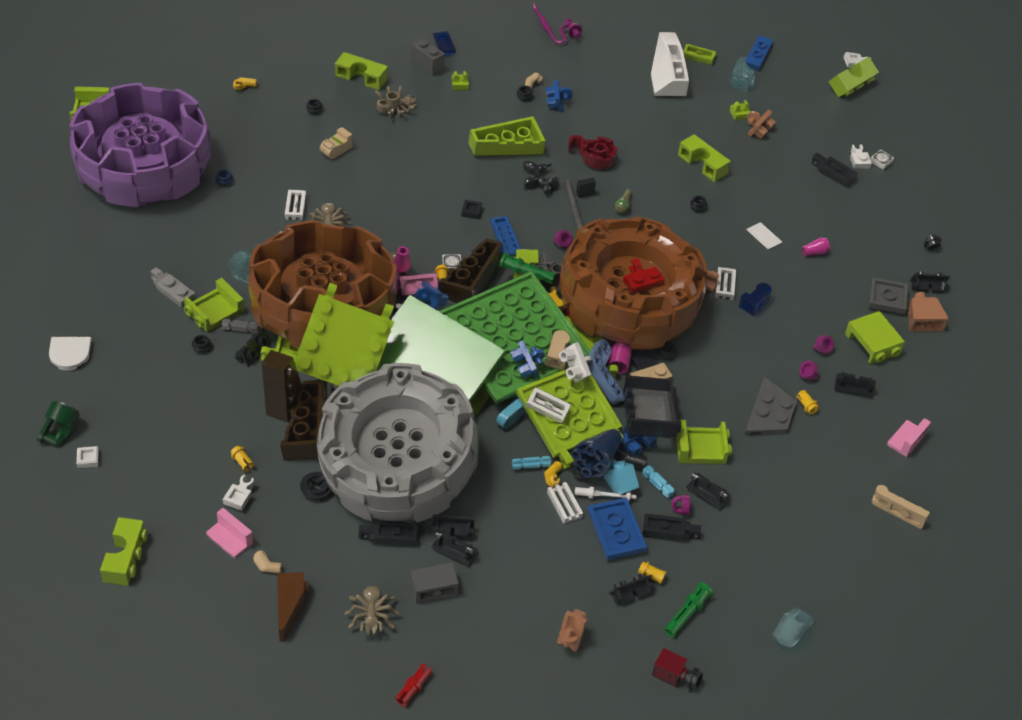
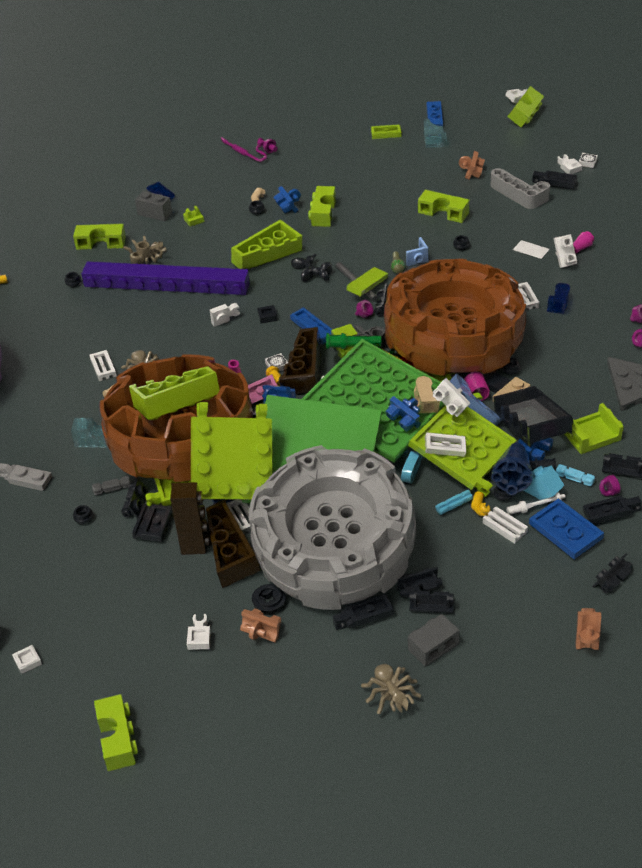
camera: 15 degrees left, 5 degrees down
lime panel [184,277,245,333] -> none
bright pink panel [206,508,254,558] -> none
dark blue plate [215,169,233,185] -> none
yellow pin [231,446,255,472] -> none
tan arm [253,550,282,573] -> none
reddish brown slope [277,572,309,641] -> none
tan leg [320,127,353,159] -> none
red pin [394,664,433,707] -> none
dark red piece [568,135,618,169] -> none
black tile [576,177,596,198] -> none
red plate [623,258,665,293] -> none
yellow pin [638,561,666,584] -> none
white wedge [651,32,689,96] -> none
lime tile [729,100,750,120] -> none
none -> dark purple brick [81,261,250,295]
none -> lime wedge [129,366,220,420]
none -> black plate [132,503,173,542]
none -> white plate [210,303,240,327]
none -> nougat hips [240,608,281,642]
none -> lime arch [308,186,336,227]
none -> lime tile [347,267,388,297]
none -> light blue bracket [406,237,428,266]
none -> light grey beam [490,168,550,209]
none -> white hips [553,234,577,268]

